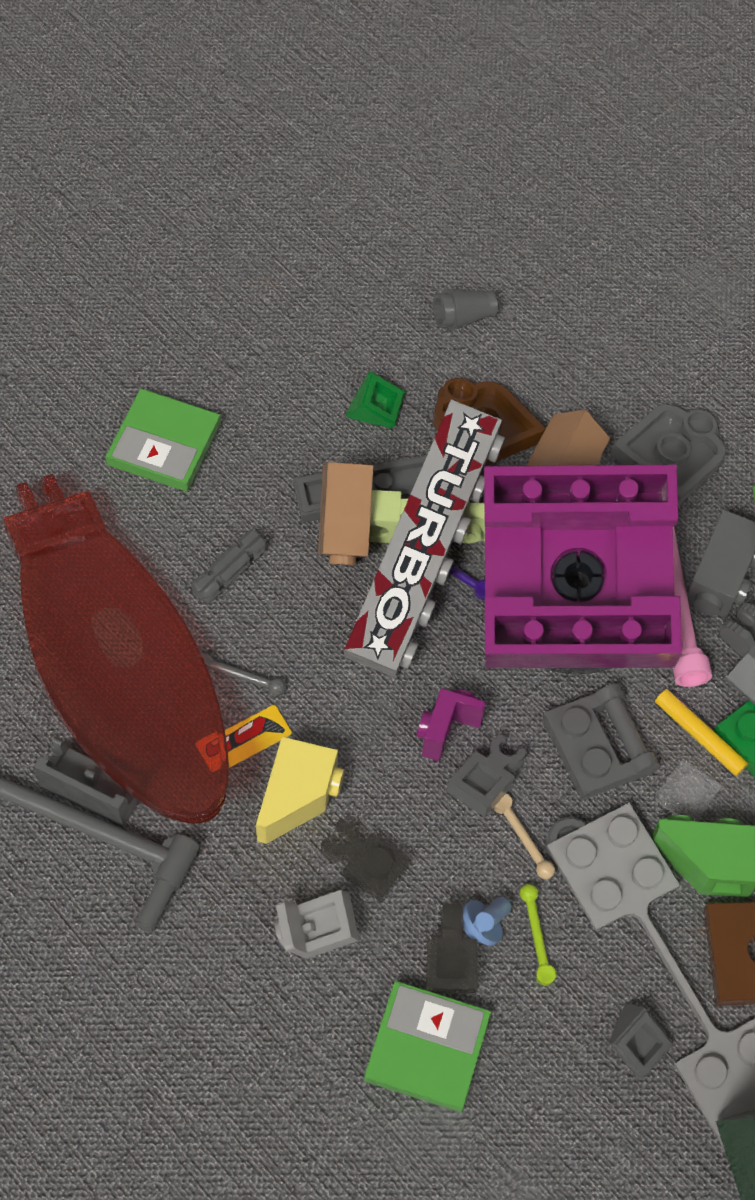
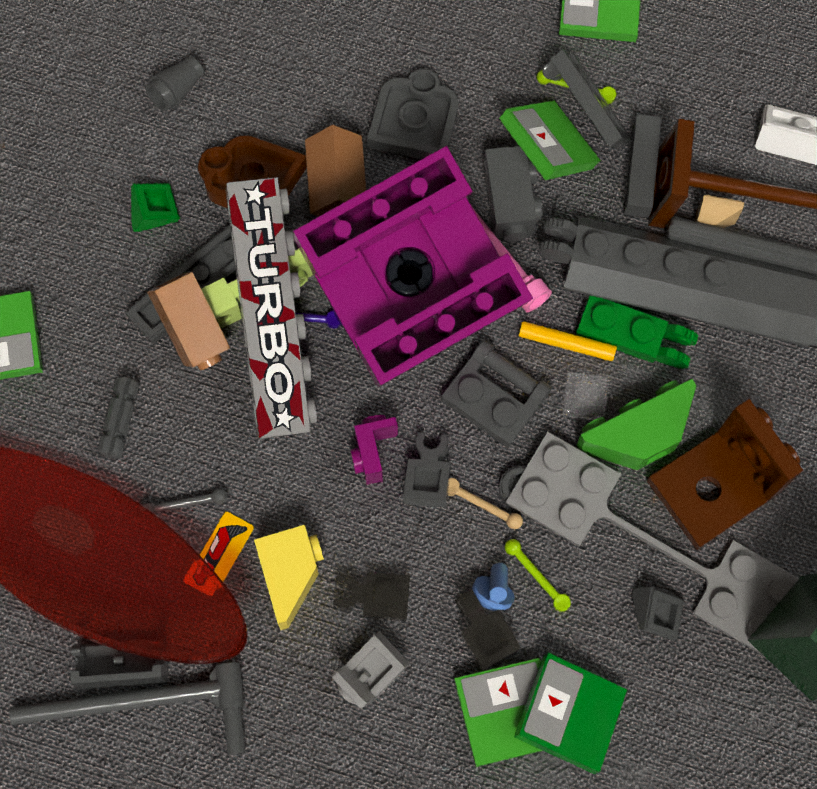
camera: 30 degrees left, 10 degrees up
none -> green tile [514,653,627,774]

